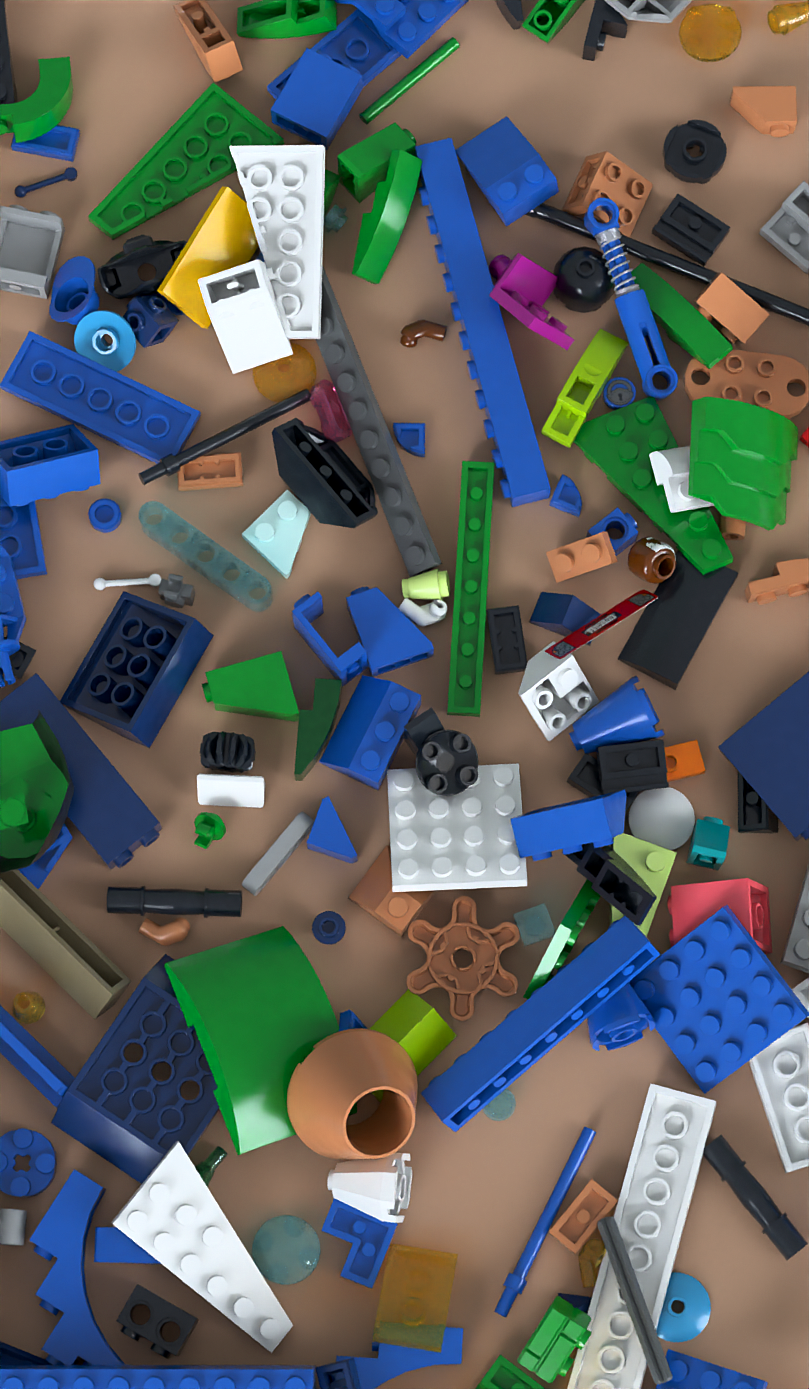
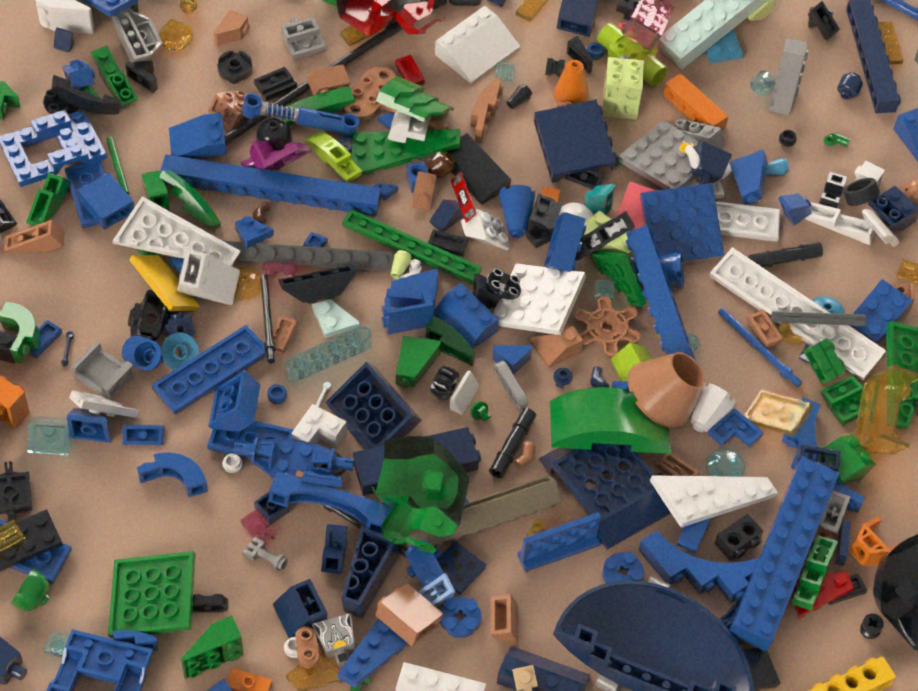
camera: 70 degrees left, 20 degrees down
green wing [88,82,285,240] -> none
dark grey plate [158,573,195,608] -> none
none -> blue wing [235,216,274,248]
none -> white brick [291,404,346,448]
none -> dark blue arm [590,366,609,388]
none -> nougat tile [656,452,700,476]

